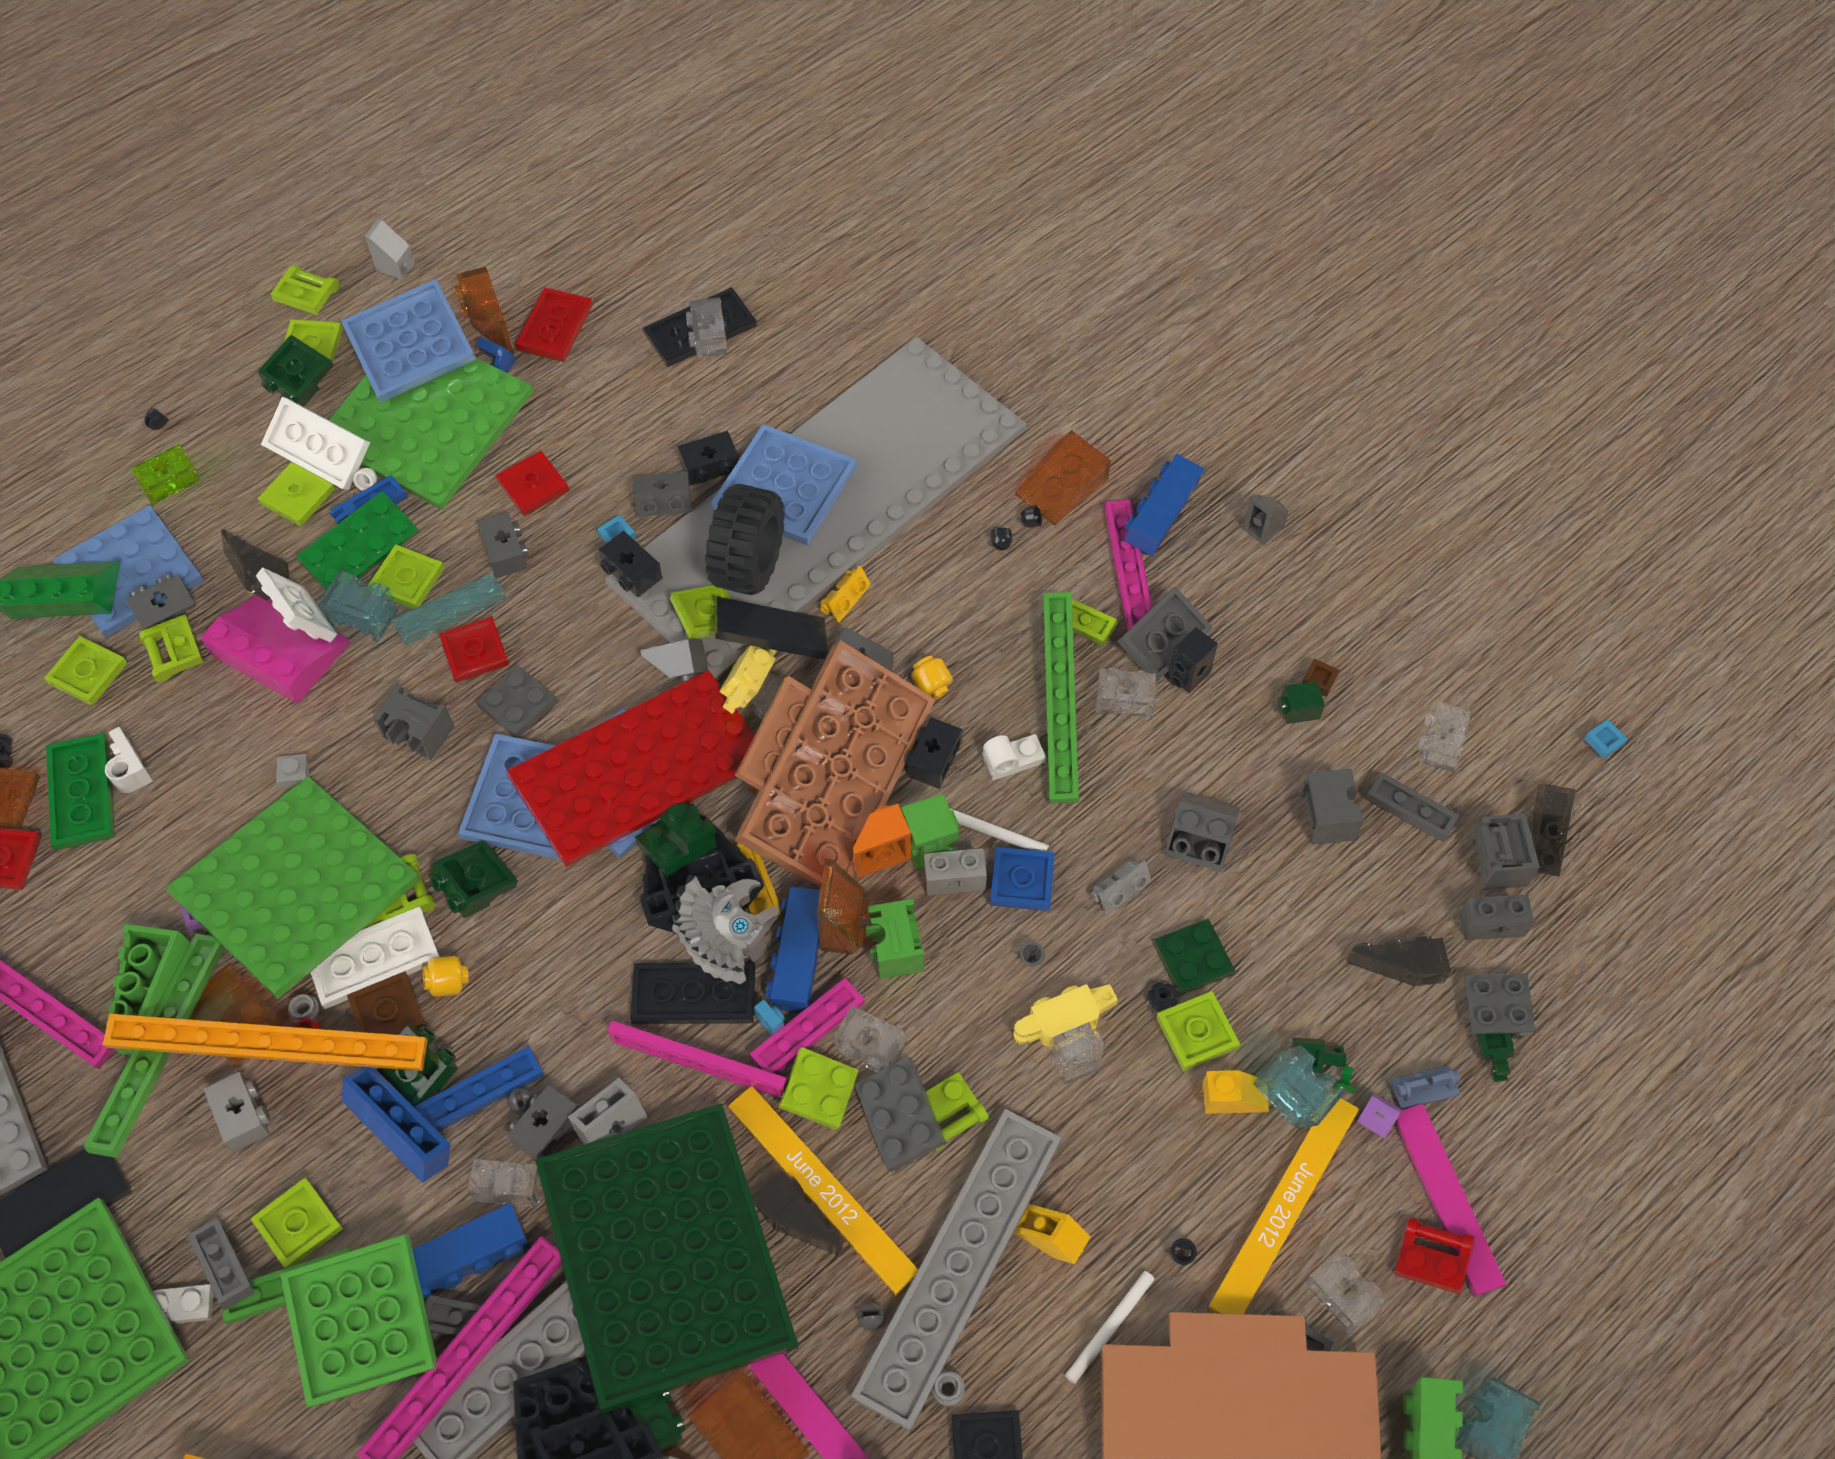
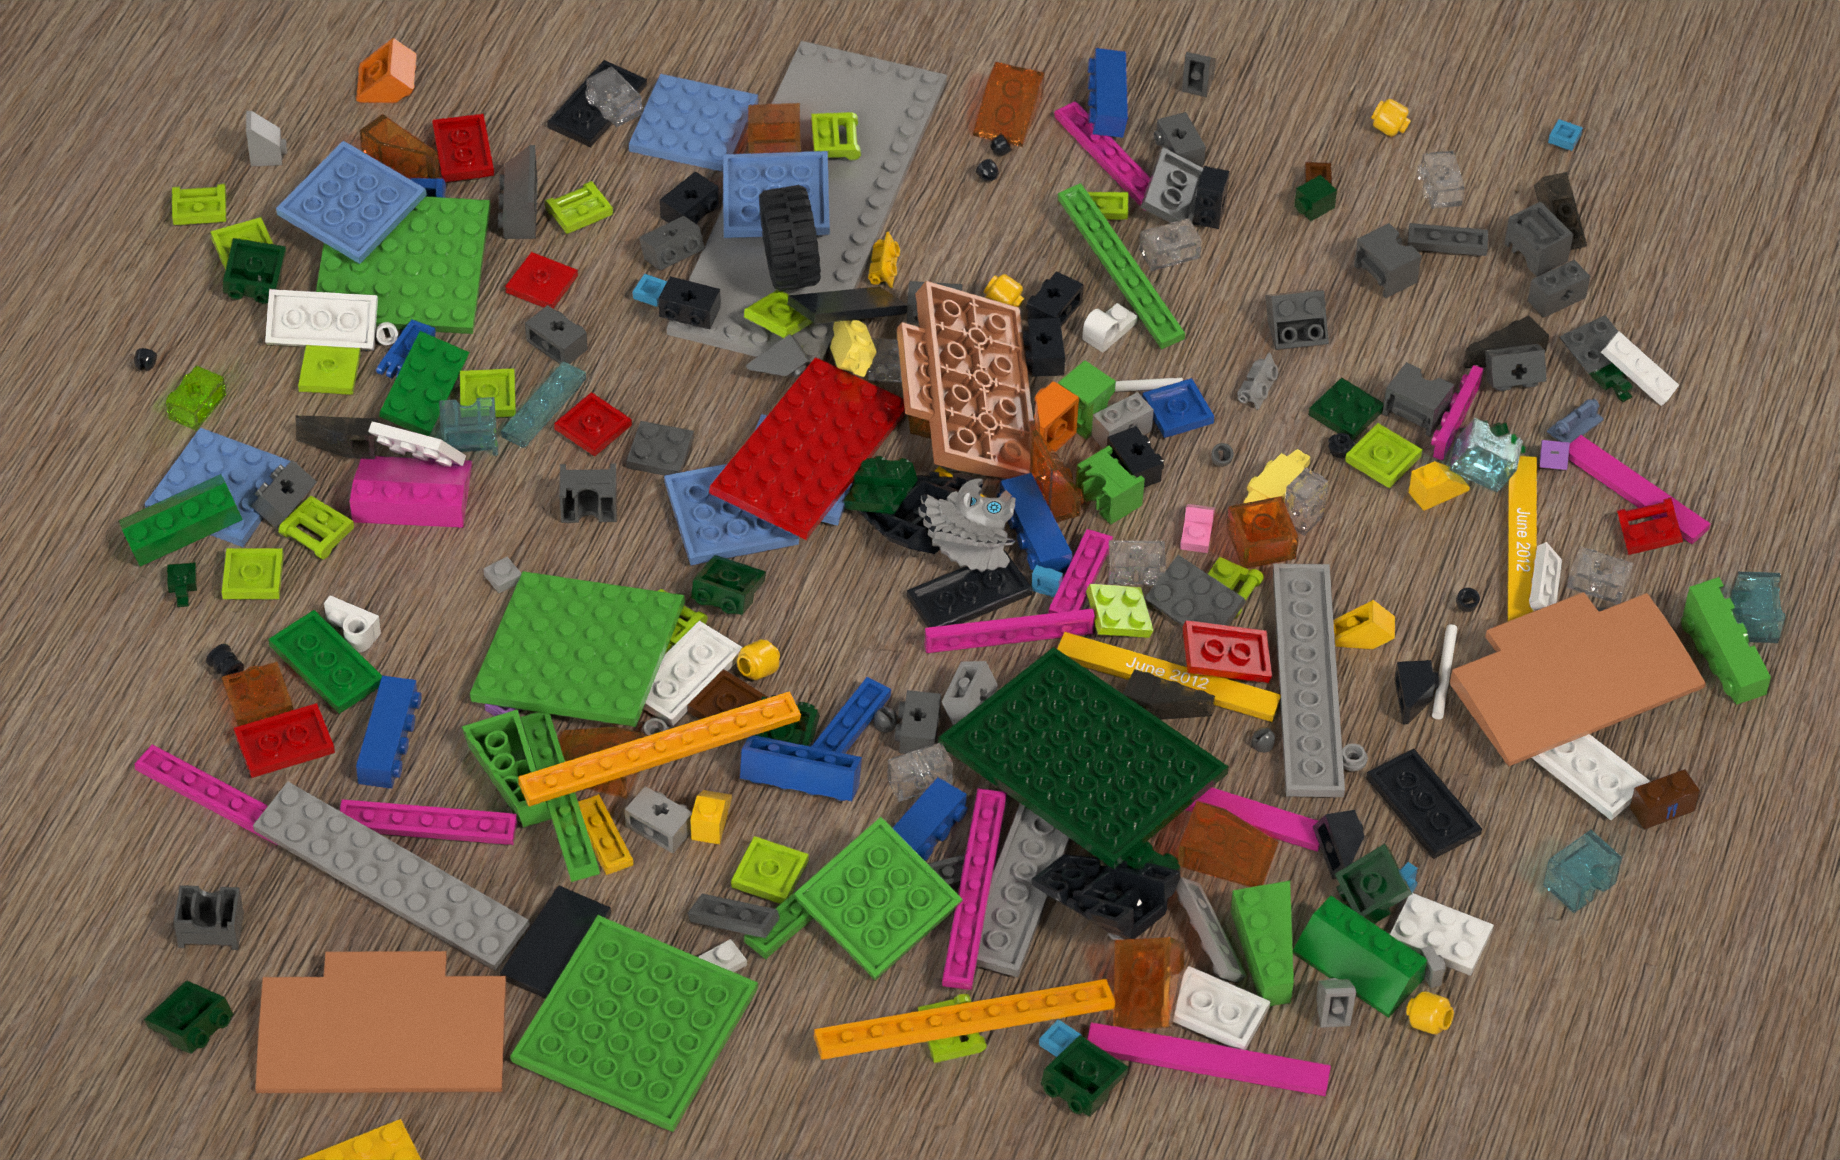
camera: 30 degrees left, 10 degrees down
none -> dark green plate [167,562,197,607]
none -> orange slope [356,38,416,103]
none -> blue brick [356,675,422,789]
none -> dark grey slope [498,145,538,239]
none -> lime plate [544,181,613,234]
none -> yellow tile [578,794,633,875]
none -> medium blue plate [629,74,758,172]
none -> yellow slope [691,790,732,844]
none -> clear orange slope [748,103,801,154]
none -> lime plate [811,112,861,160]
none -> black brick [1026,271,1084,327]
none -> black brick [1107,426,1164,488]
none -> dark grey brick [1154,112,1206,166]
none -> bright pink slope [1180,504,1215,553]
none -> plate [1182,620,1272,683]
none -> clear orange brick [1226,496,1299,569]
none -> yellow head [1371,99,1411,137]
none -> dark grey piece [1383,362,1454,437]
none -> black slope [1394,660,1439,725]
none -> dark pink plate [1431,365,1483,461]
none -> dark grey brick [1485,344,1547,391]
none -> white plate [1529,542,1562,611]
none -> white plate [1601,332,1679,406]

